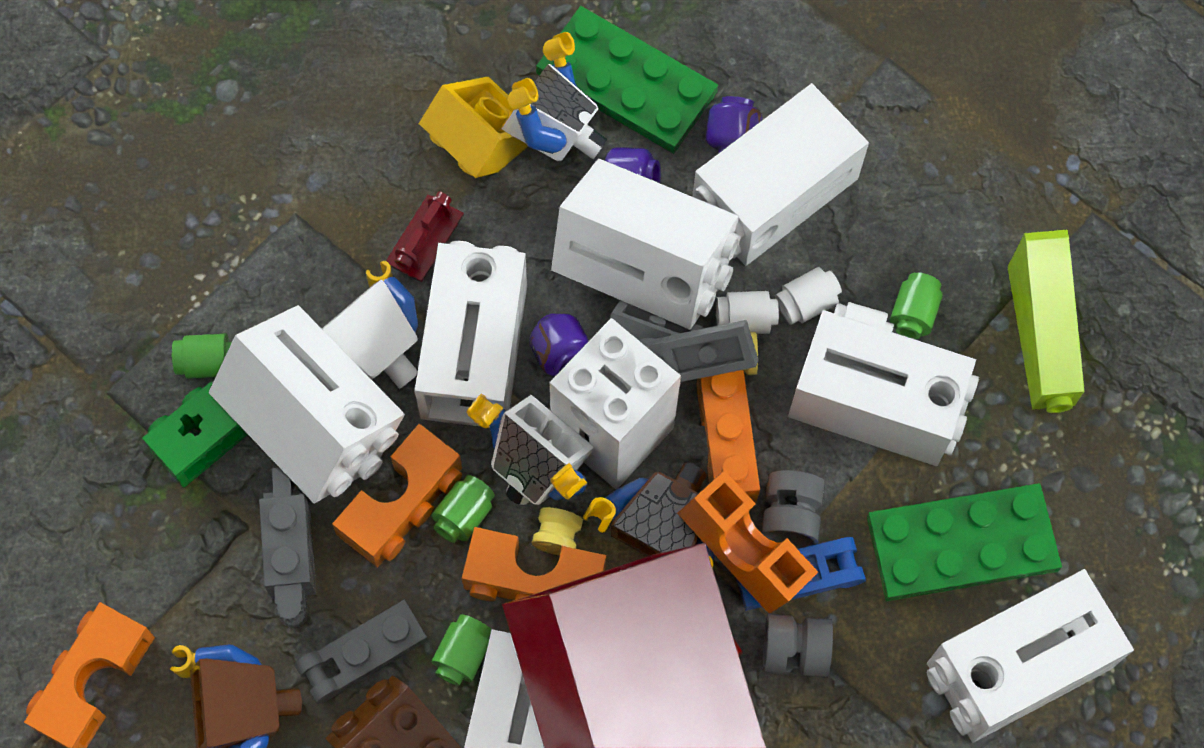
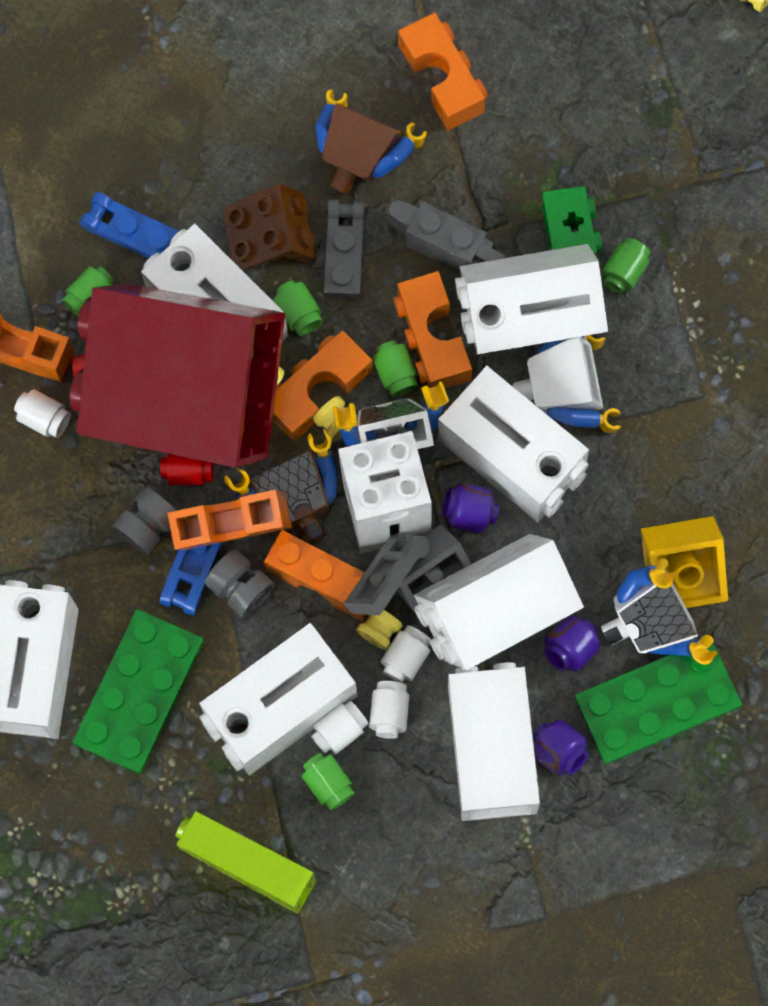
camera: 130 degrees right, 5 degrees up
dark red hinge [386,191,464,282] -> none

